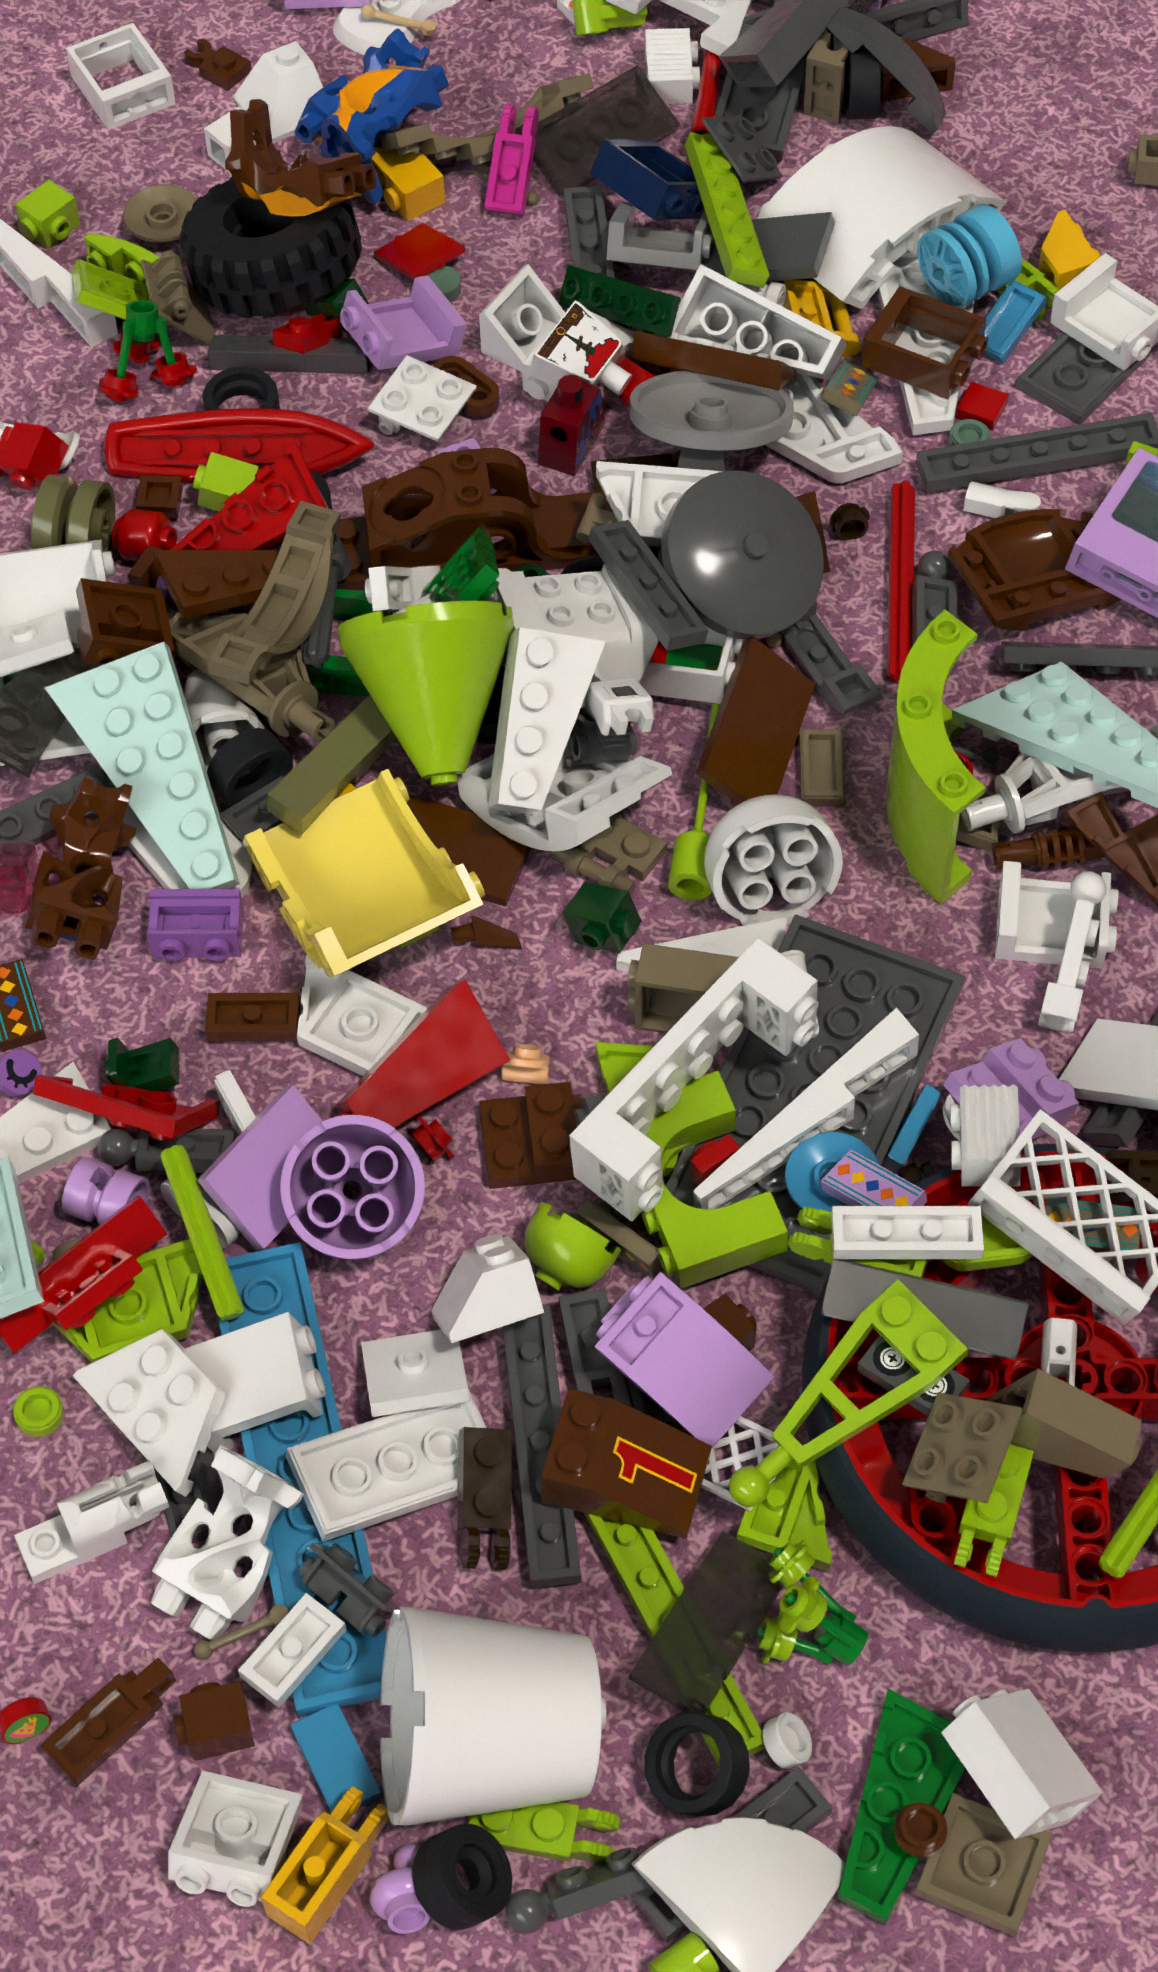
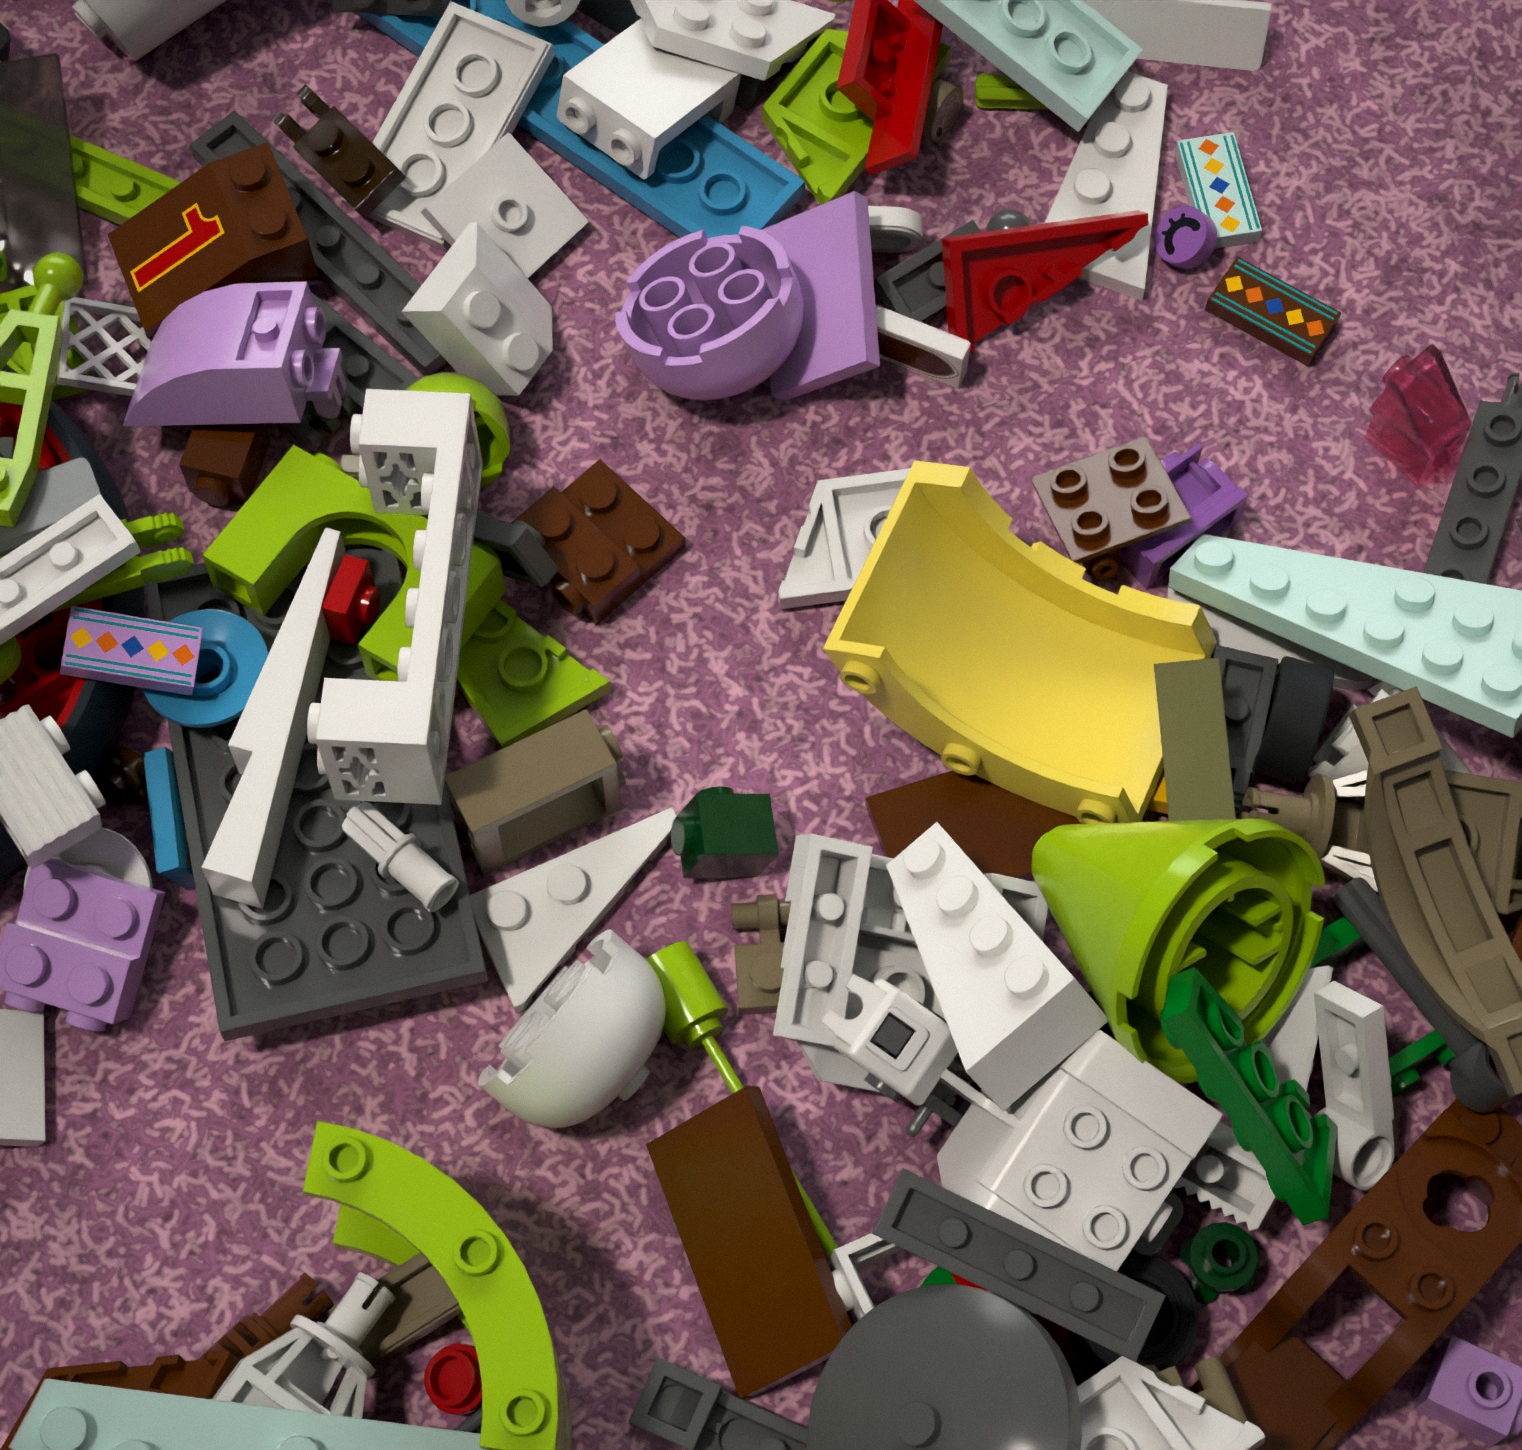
camera: 140 degrees right, 10 degrees up
reddish brown hips [24,777,136,960] -> none
lavender wheel [62,1156,150,1225] -> none
dark green bracket [104,1038,179,1091] -> none
lime axle [160,1145,244,1321] -> none
reddish brown plate [205,993,300,1041] -> none
red slope [337,980,510,1127] -> none
red plate [411,1115,455,1162] -> none
reddish brown bar [450,915,522,949] -> none
light nougat plate [502,1044,550,1085] -> none
dark tan tile [799,729,845,807] -> none
white panel [995,861,1118,969] -> none
white plate [1038,871,1106,1033] -> none
none -> hinge [1030,436,1192,580]

